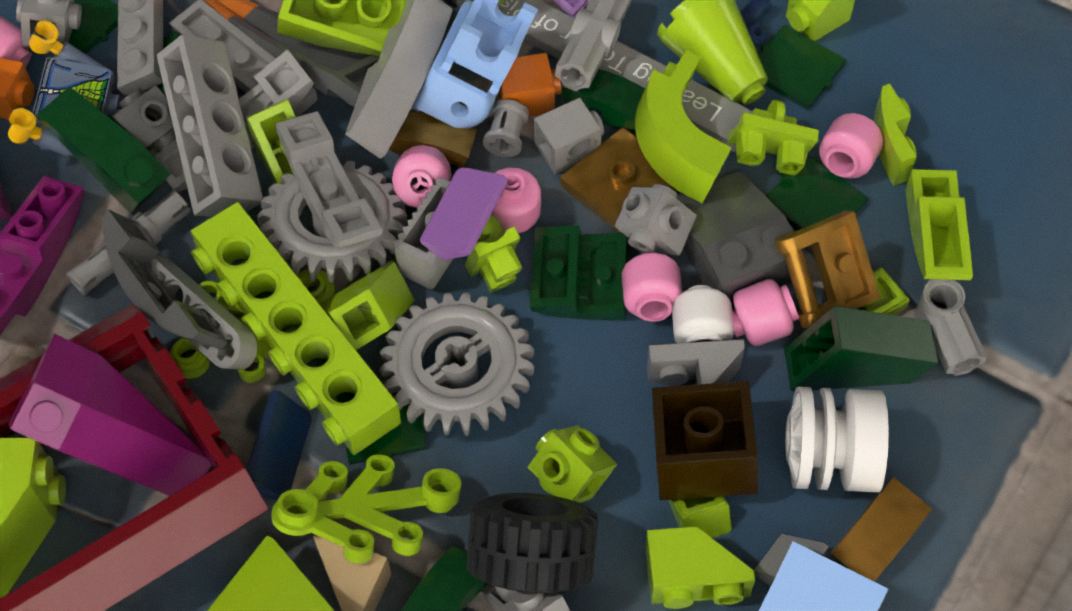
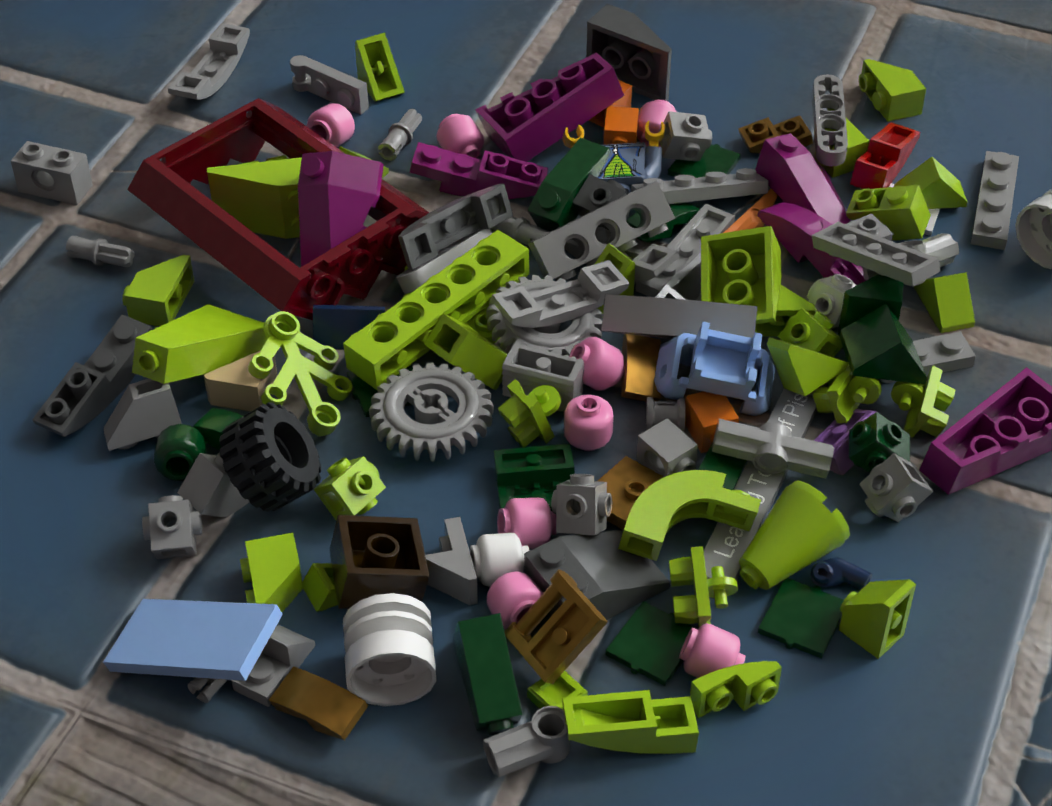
camera: 80 degrees right, 15 degrees down
medium lavender slope [420,168,508,261] -> none

